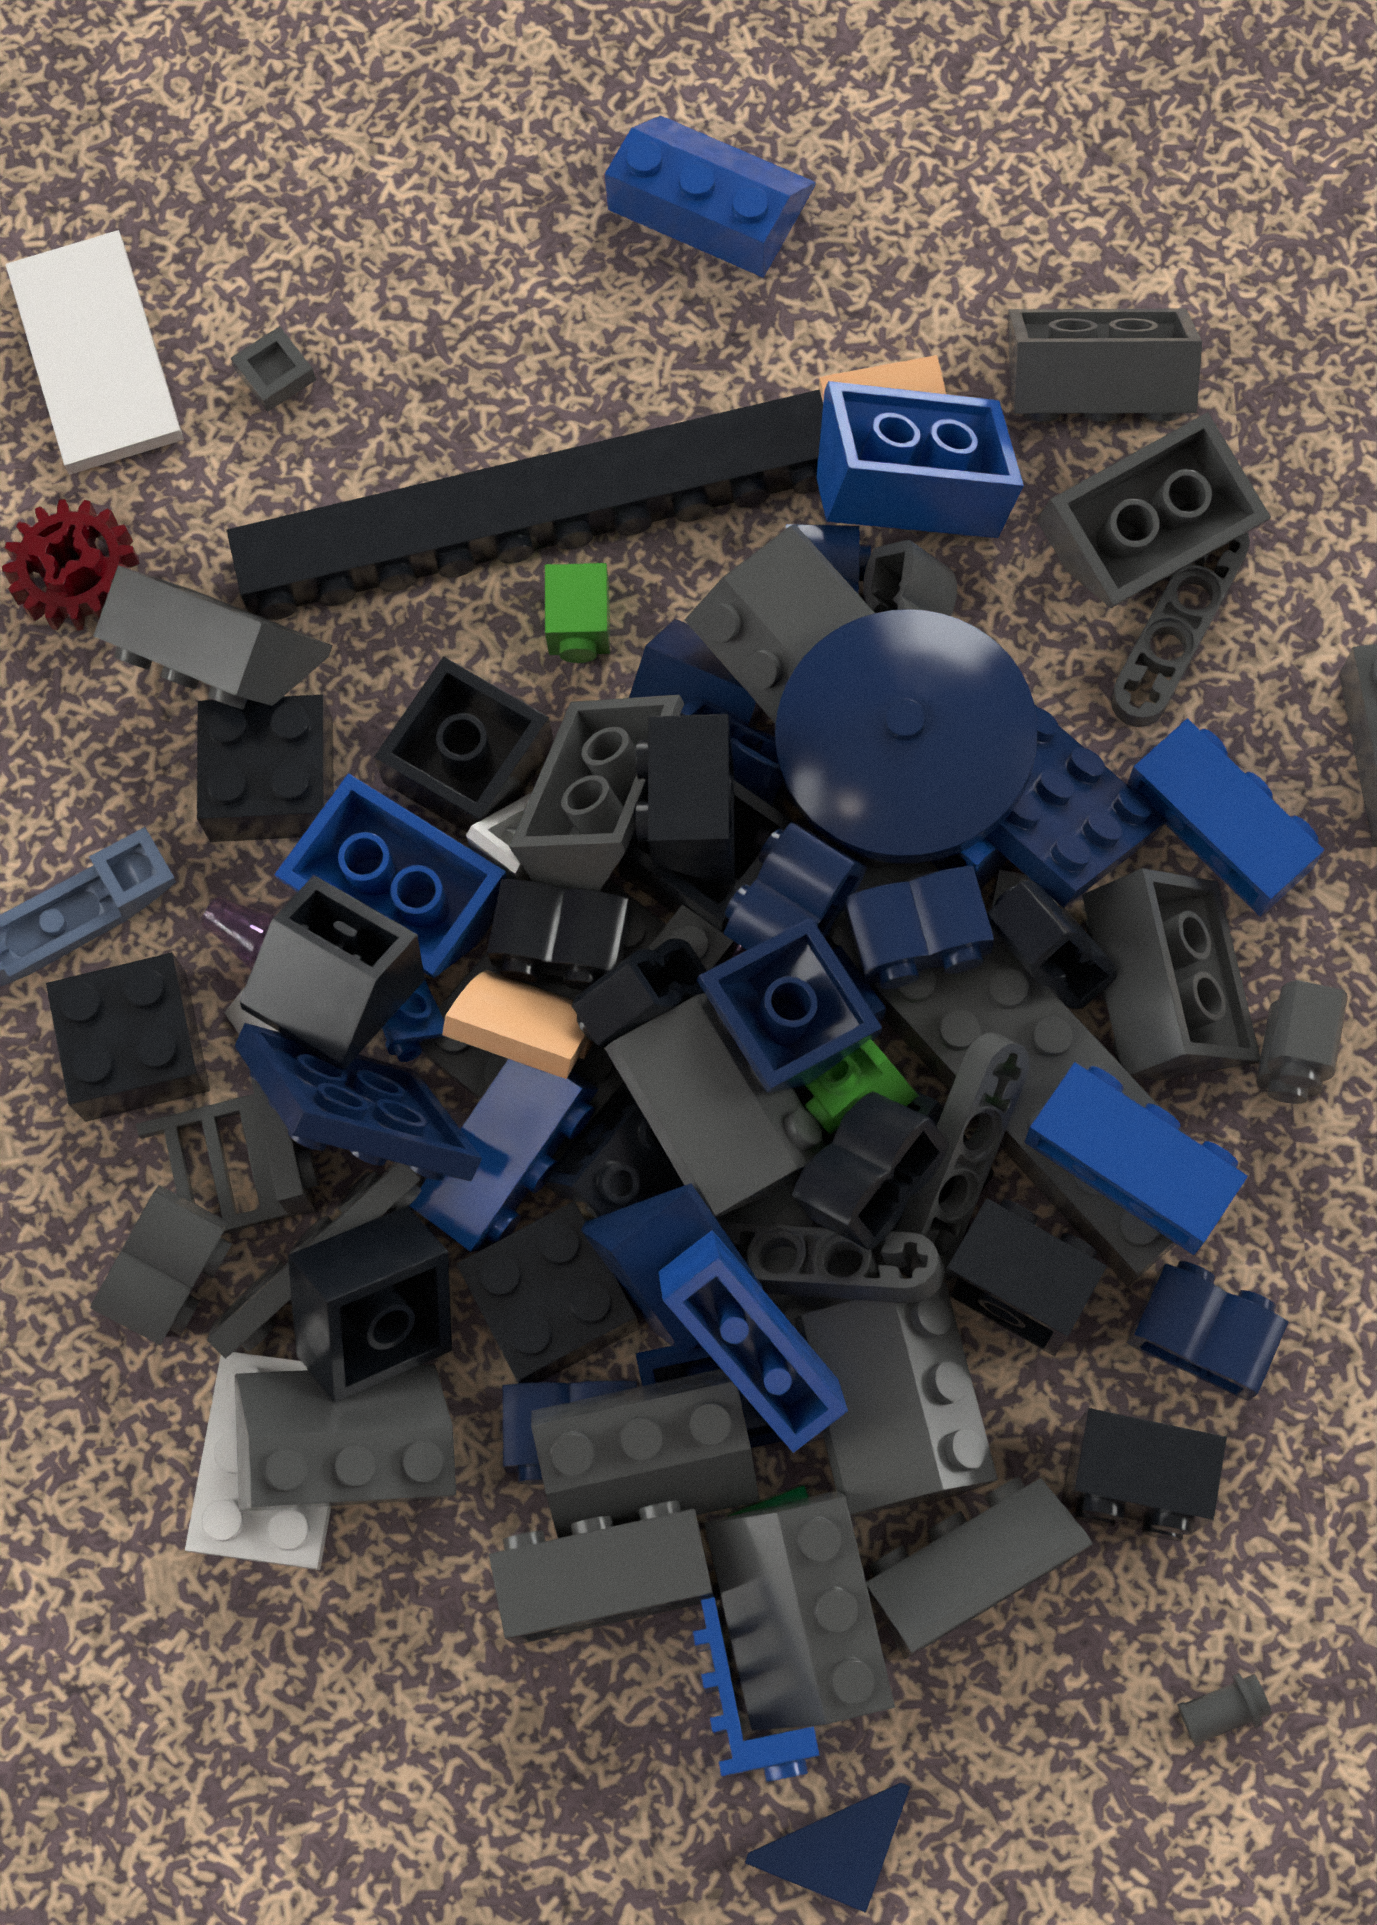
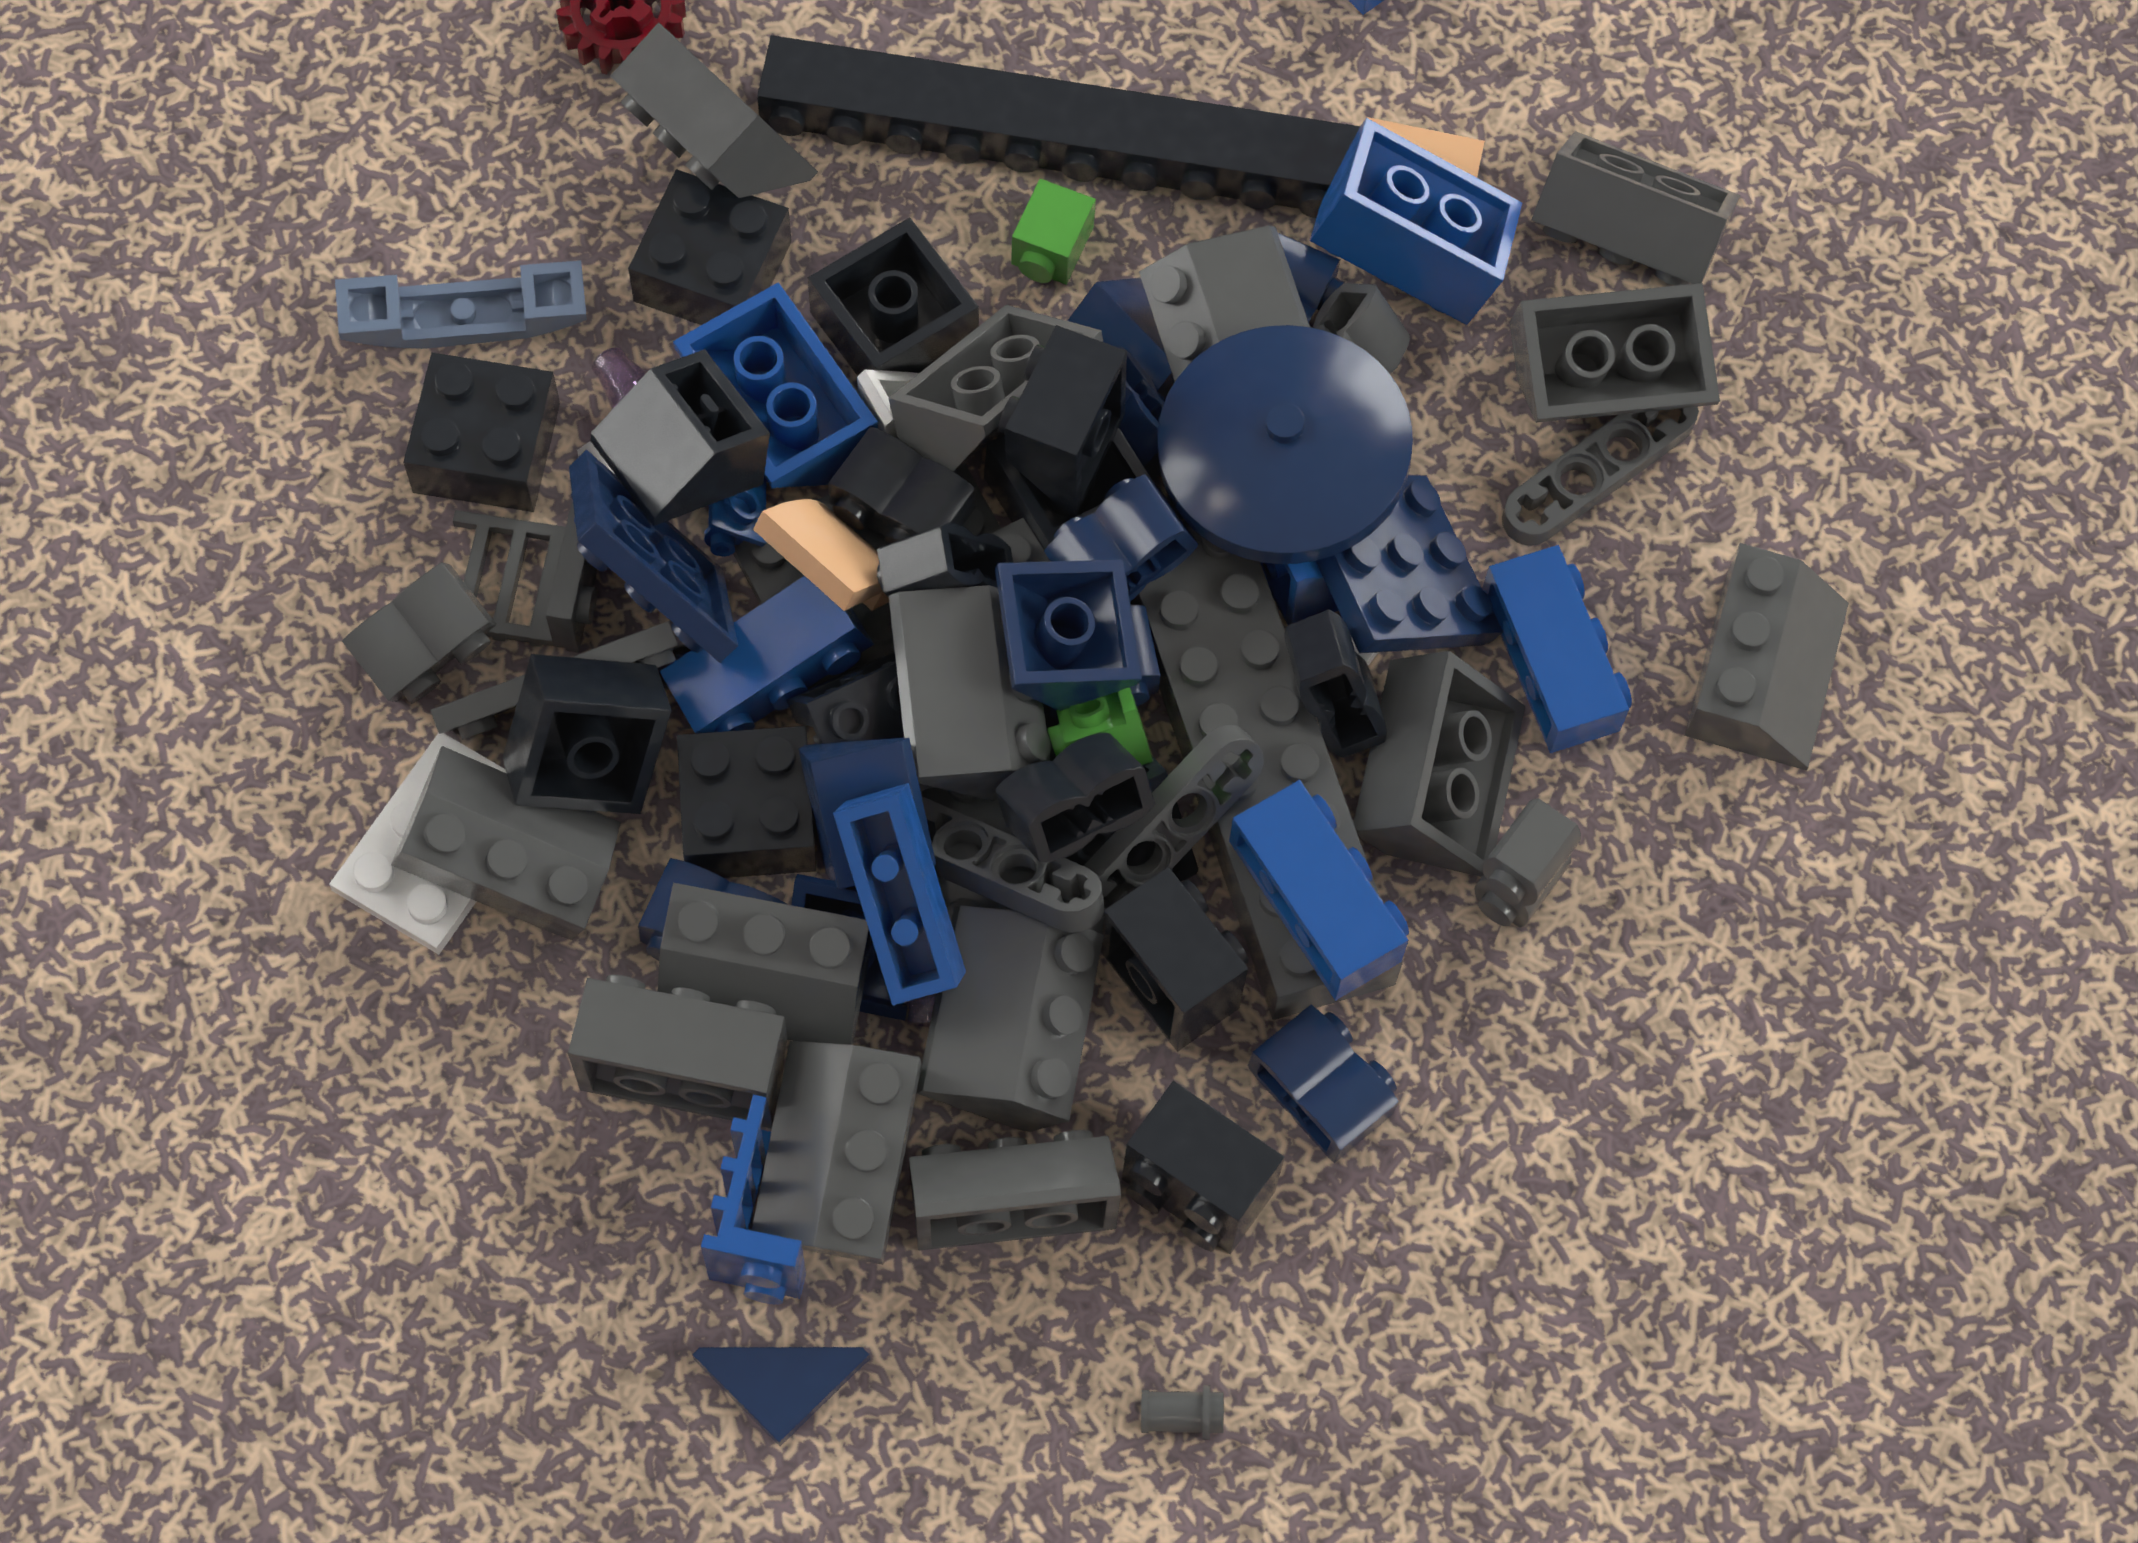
camera: 15 degrees right, 5 degrees down
dark blue brick [845,866,994,989] -> none

